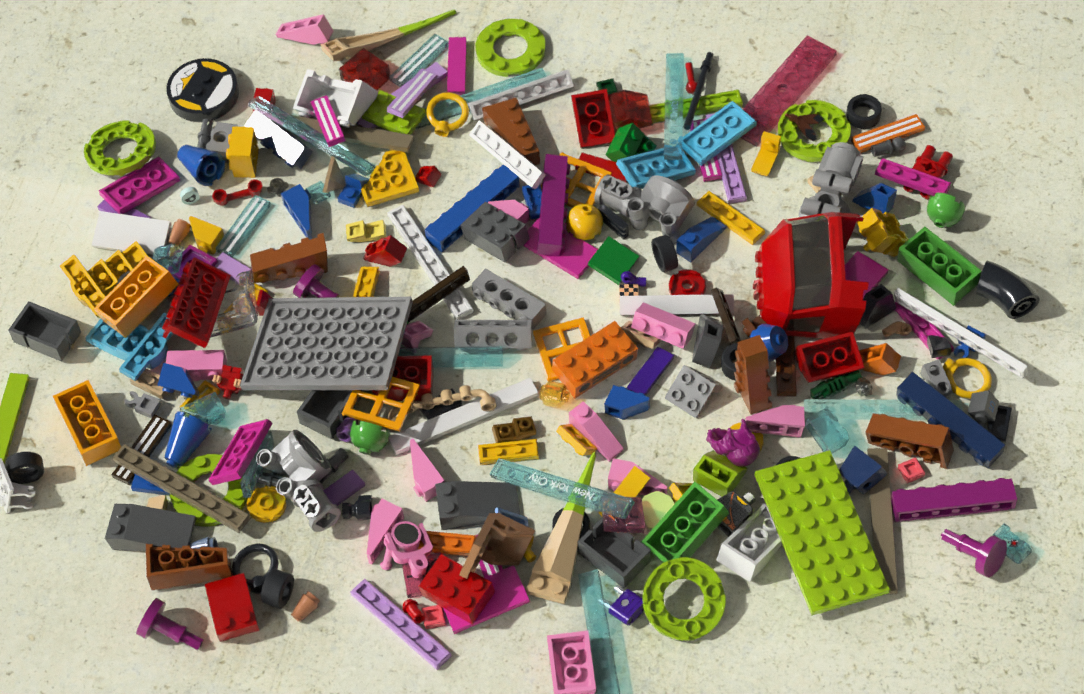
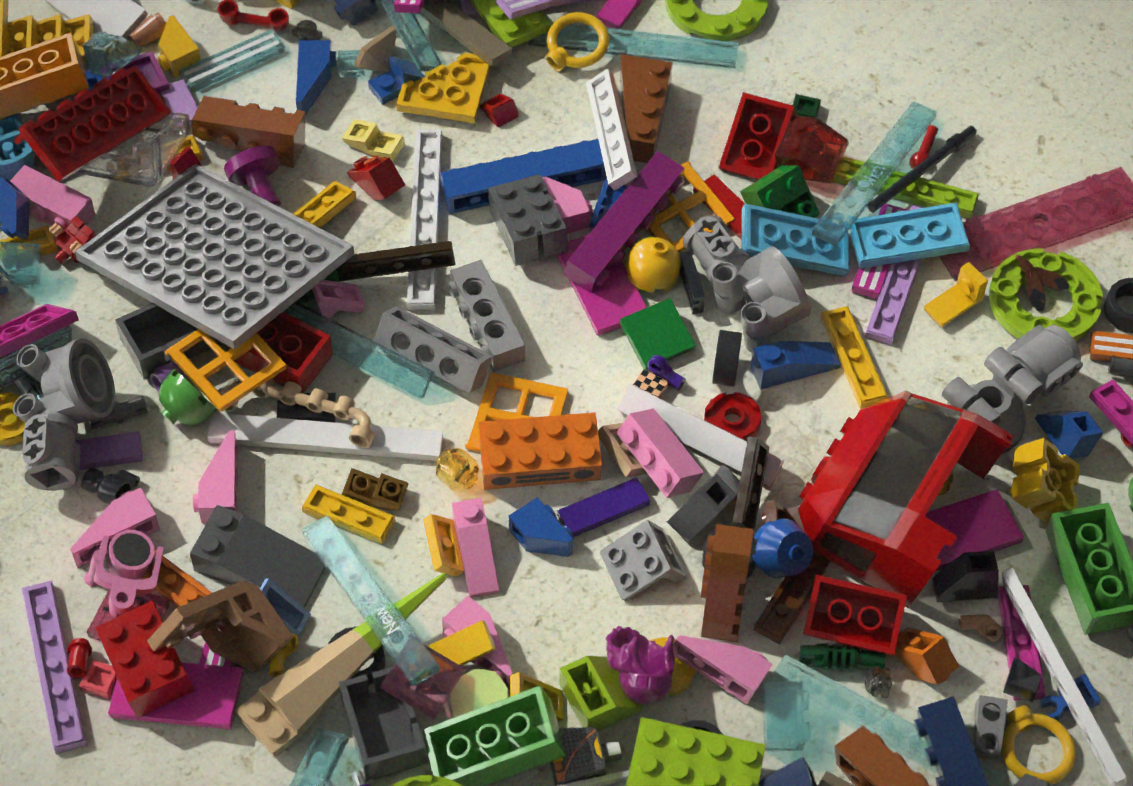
camera: 25 degrees right, 0 degrees up
white plate [468,69,574,120] -> none

